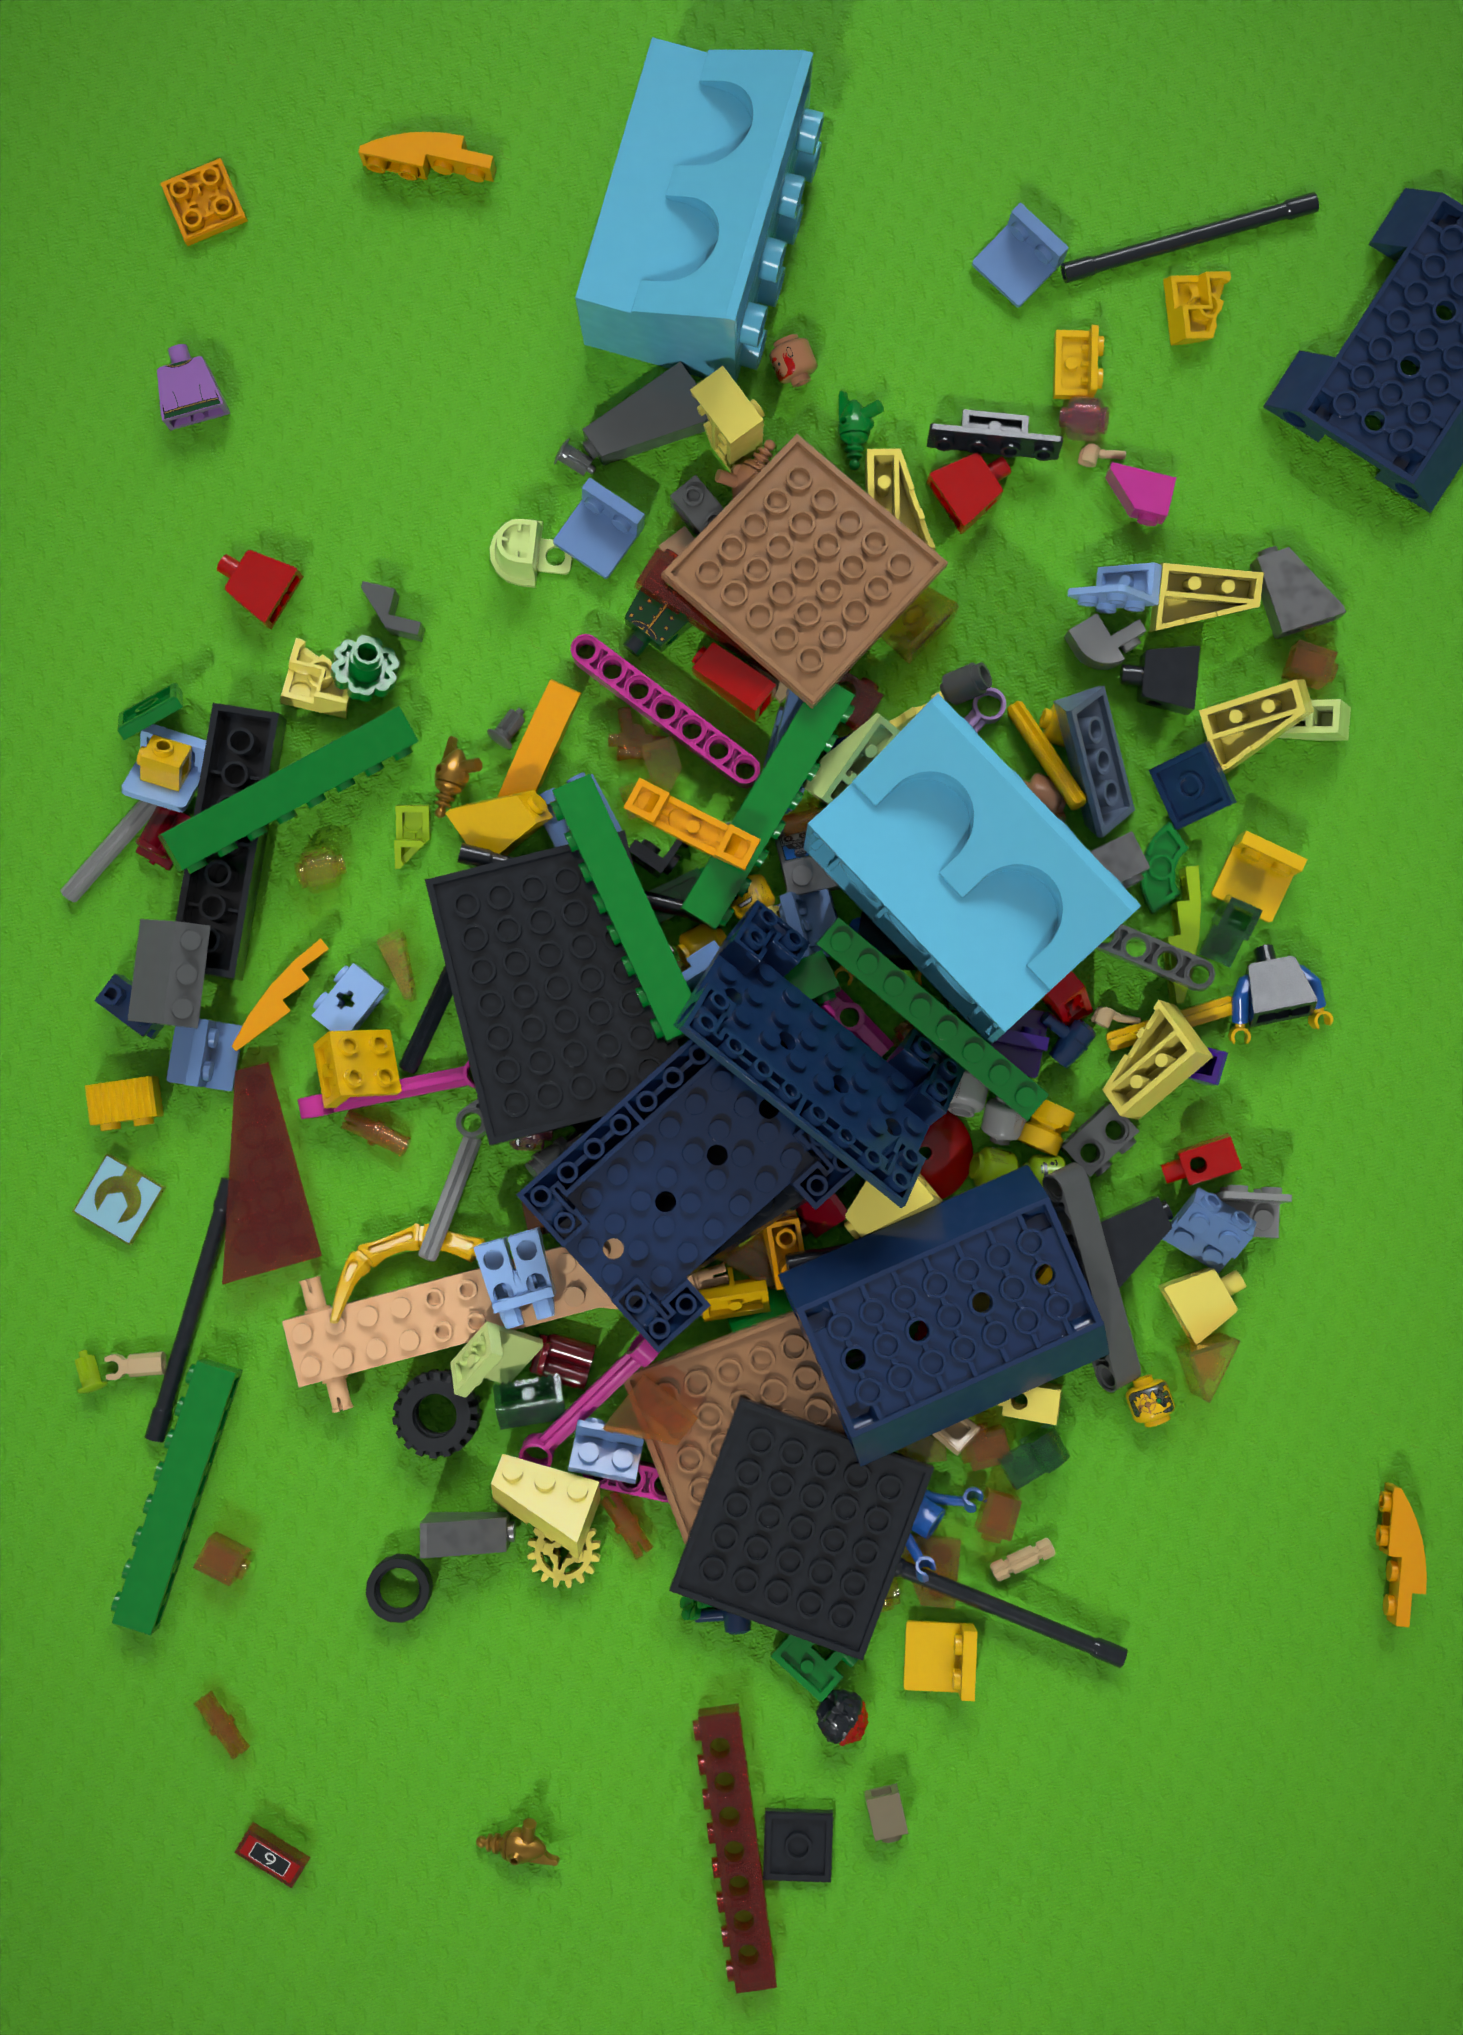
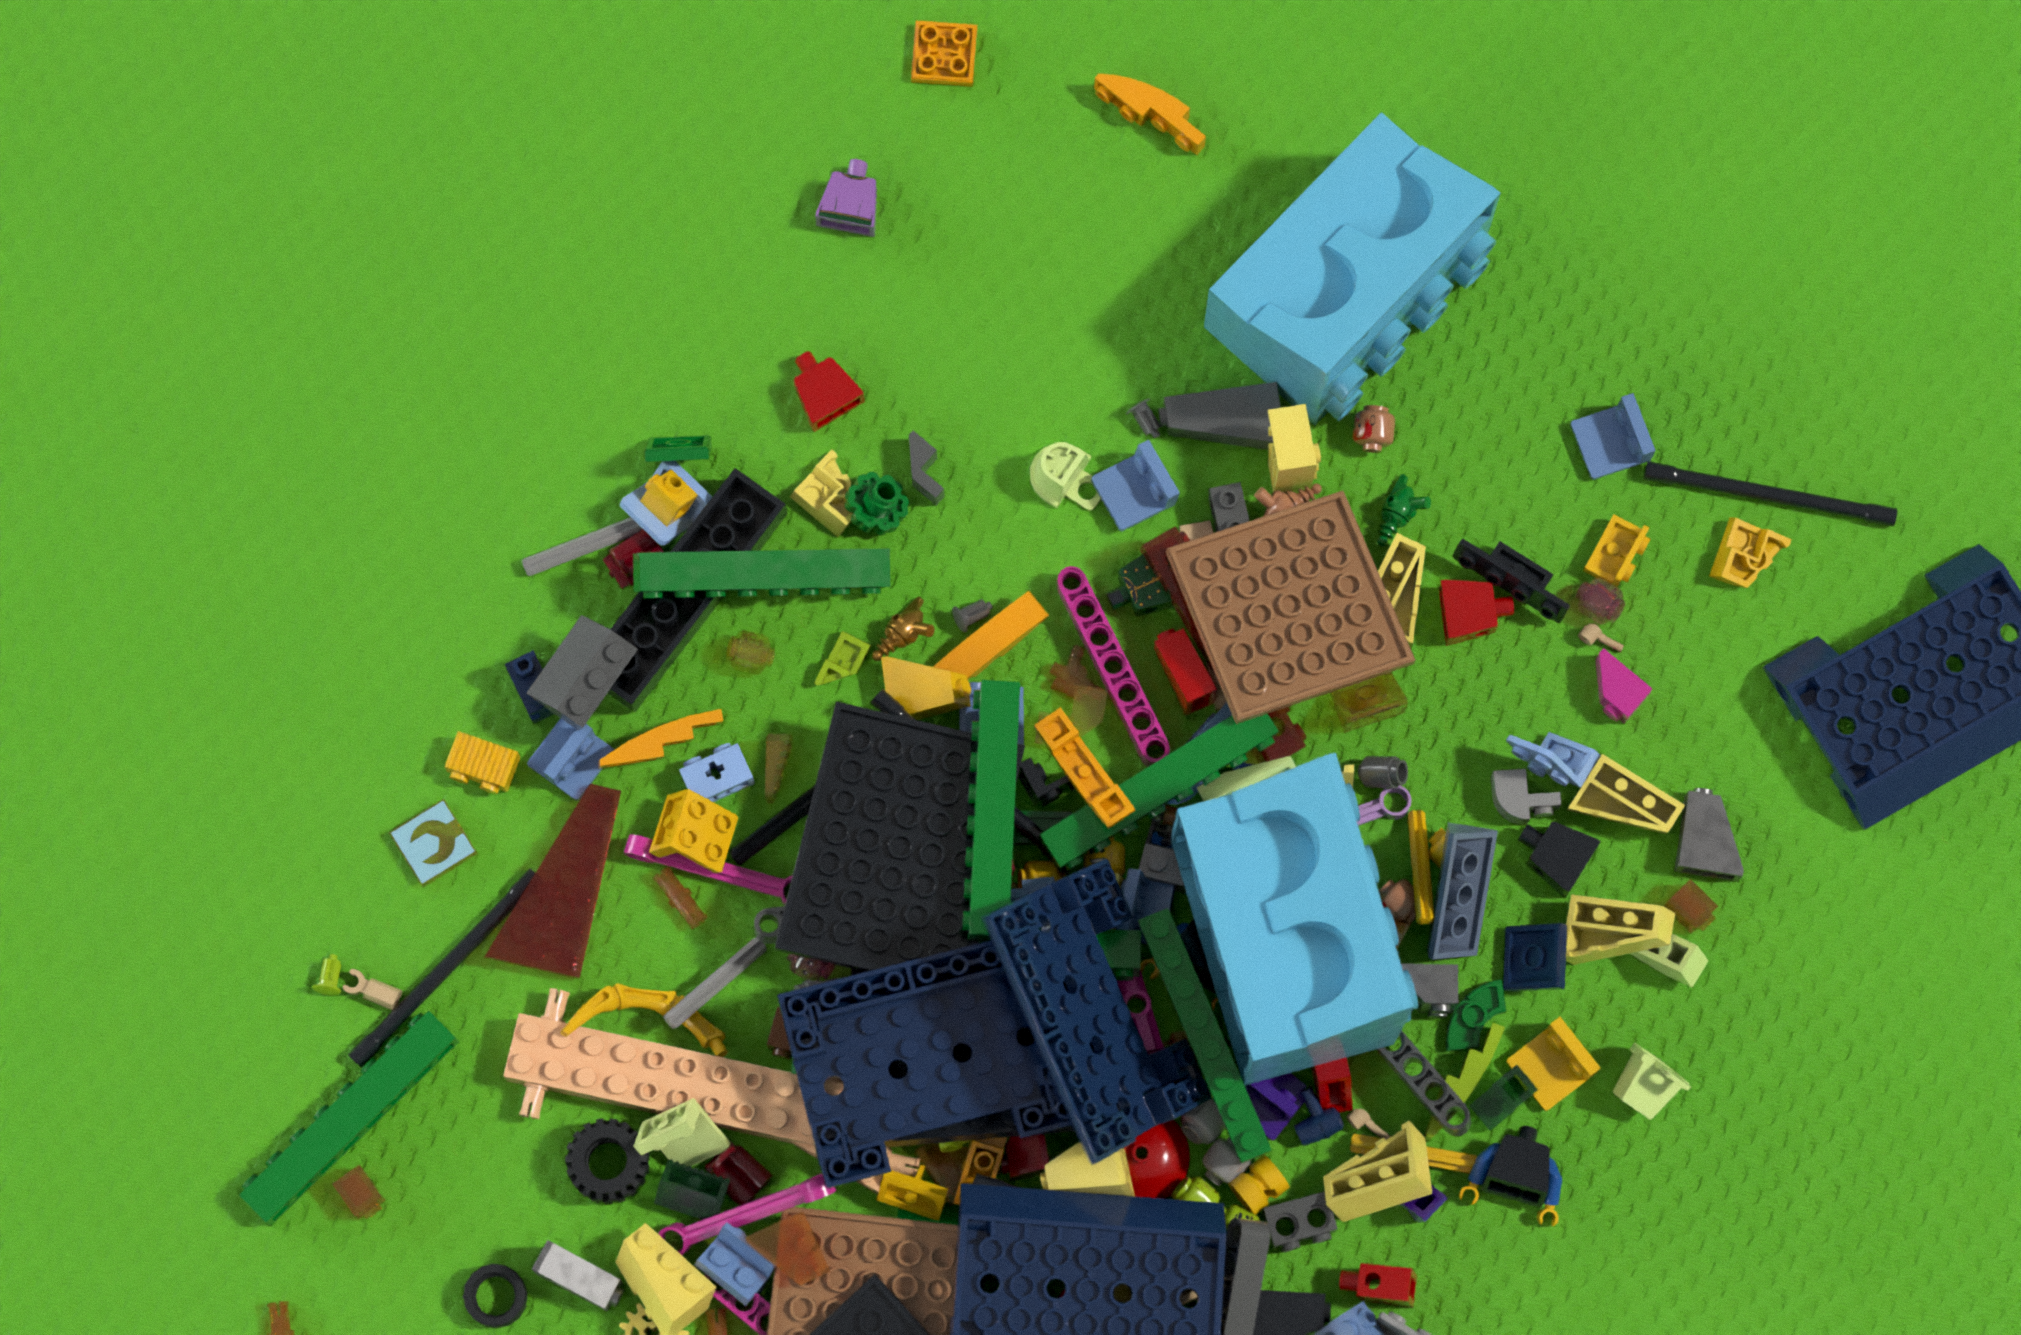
camera: 25 degrees right, 10 degrees down
light blue hips [474,1227,556,1329] -> none
none -> yellowish green container [1612,1043,1691,1120]

